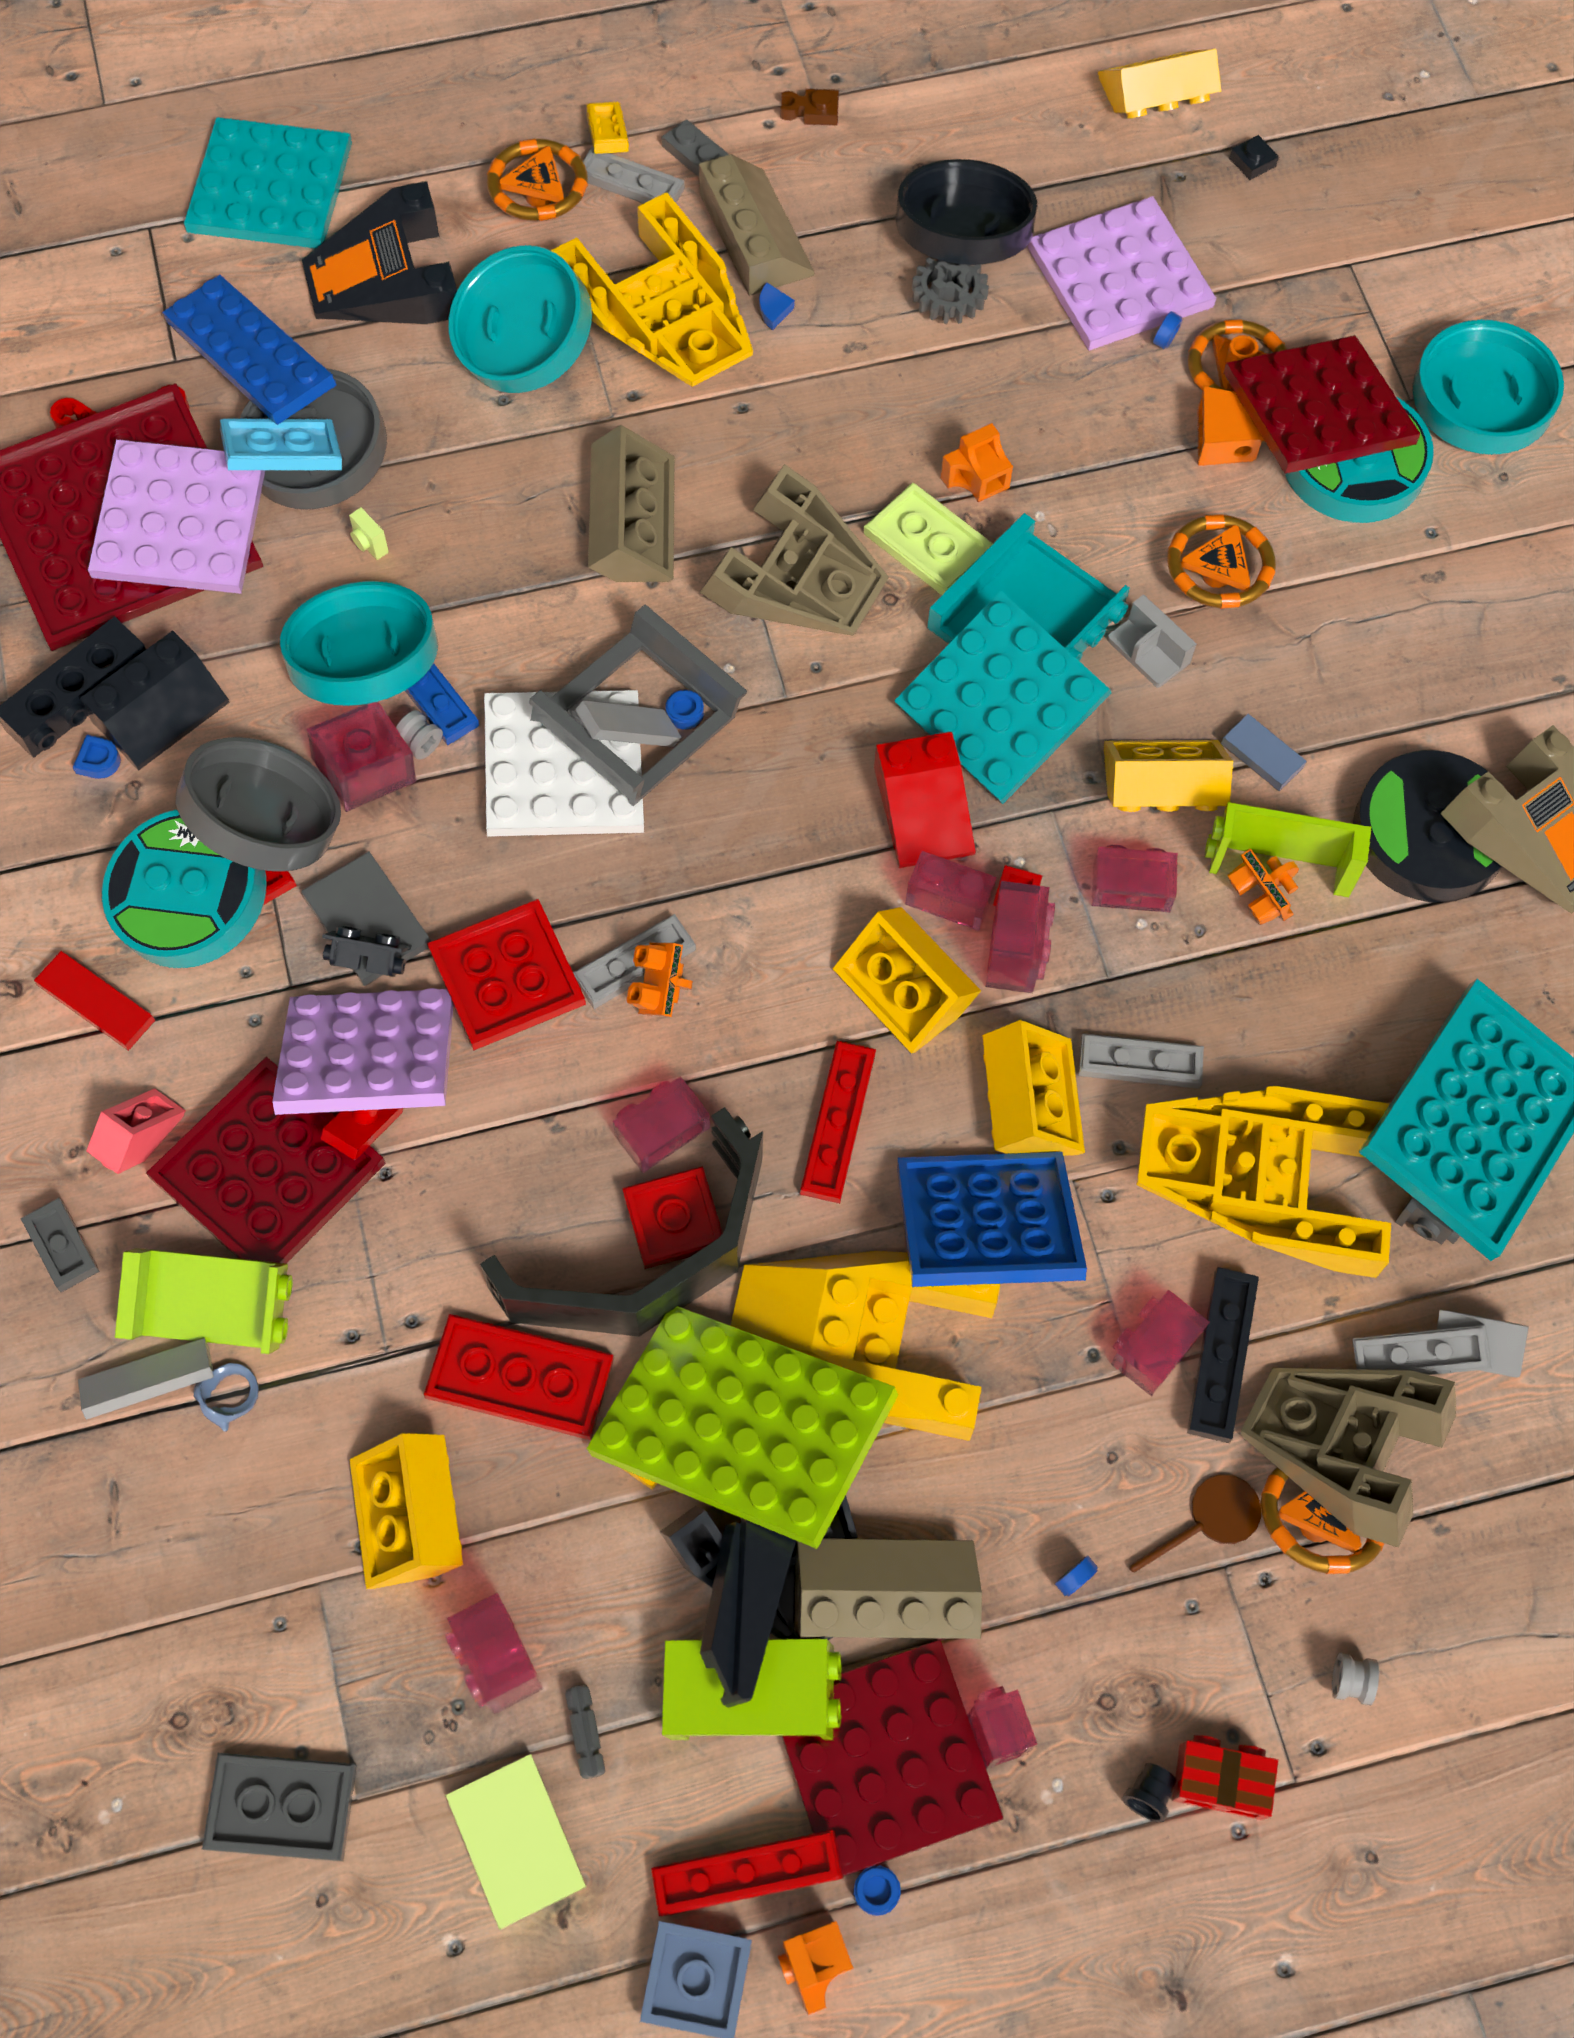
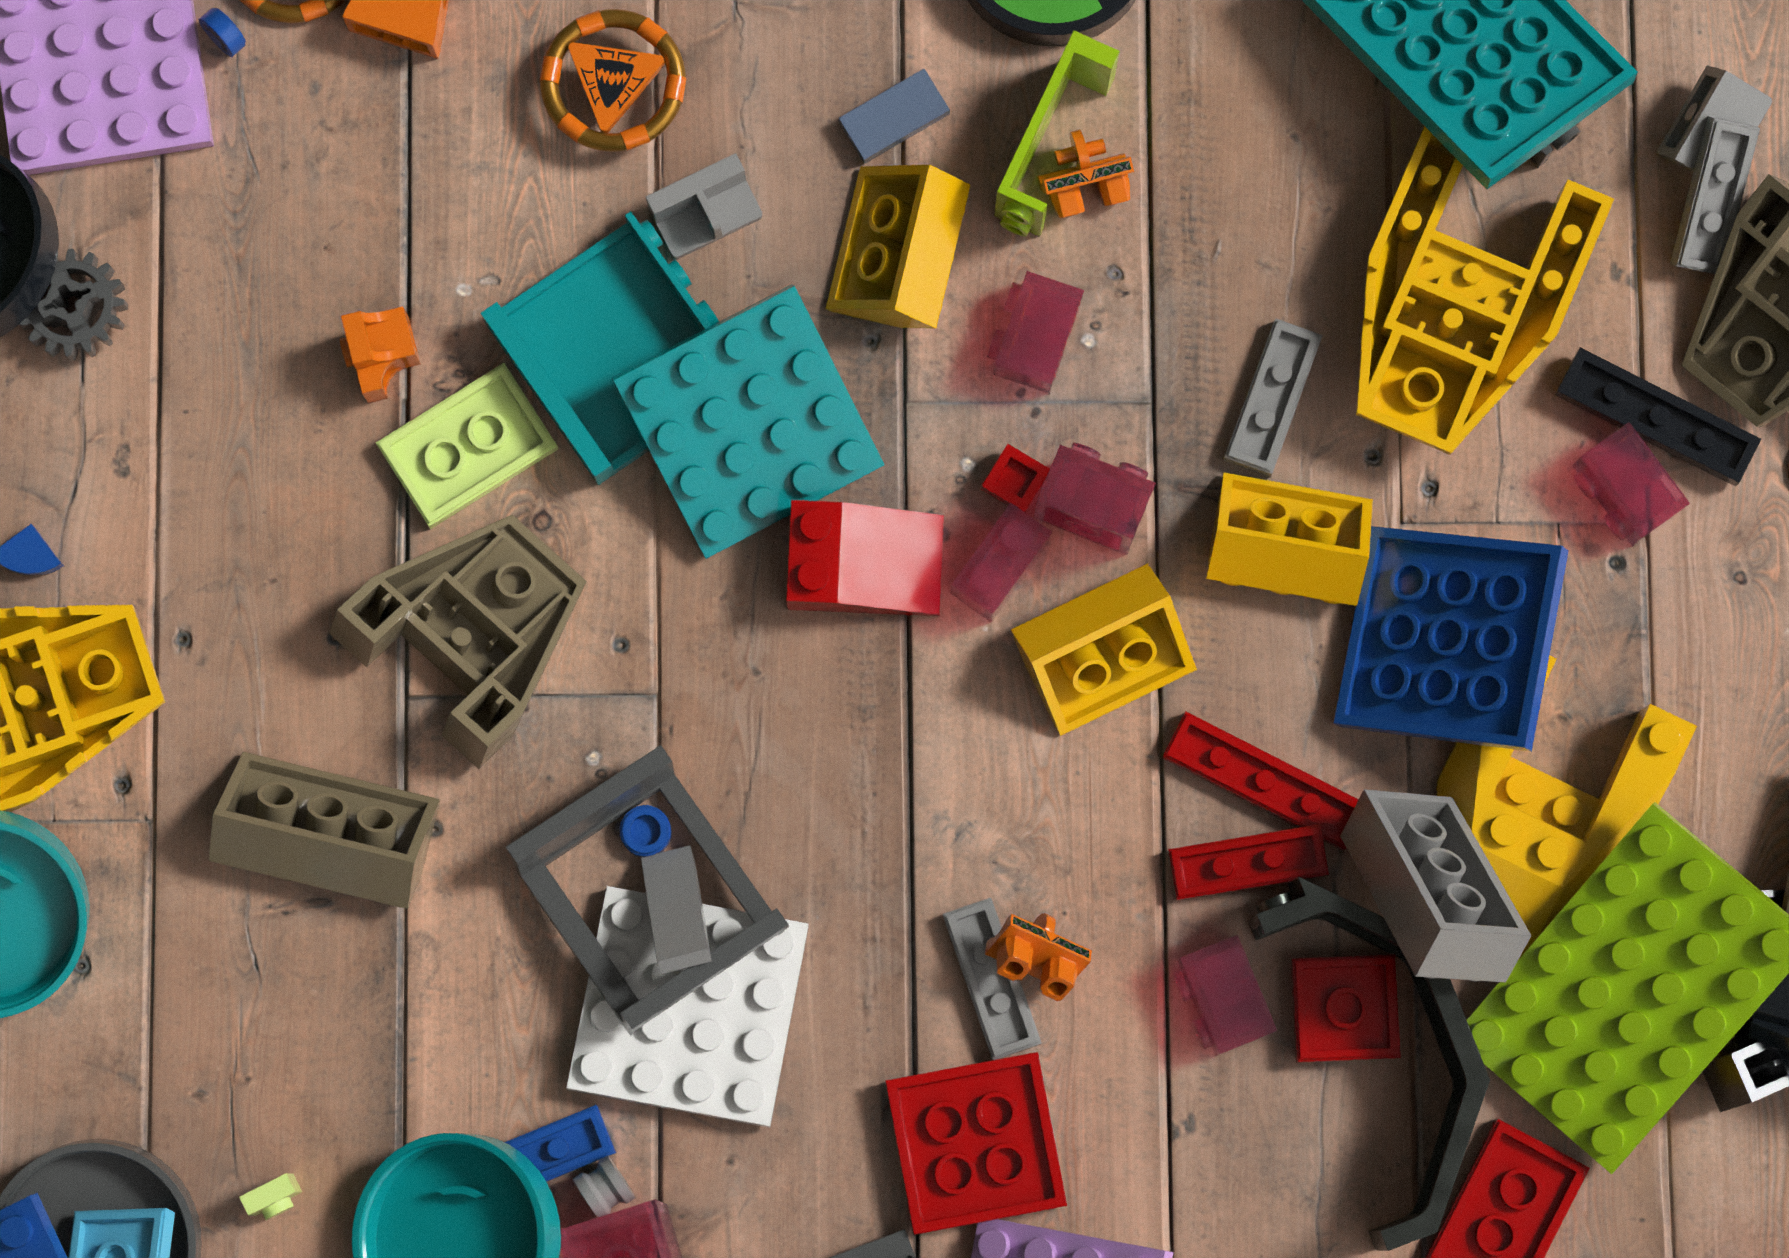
camera: 75 degrees left, 15 degrees up
none -> red tile [1168,824,1330,901]
none -> light grey brick [1340,789,1531,983]

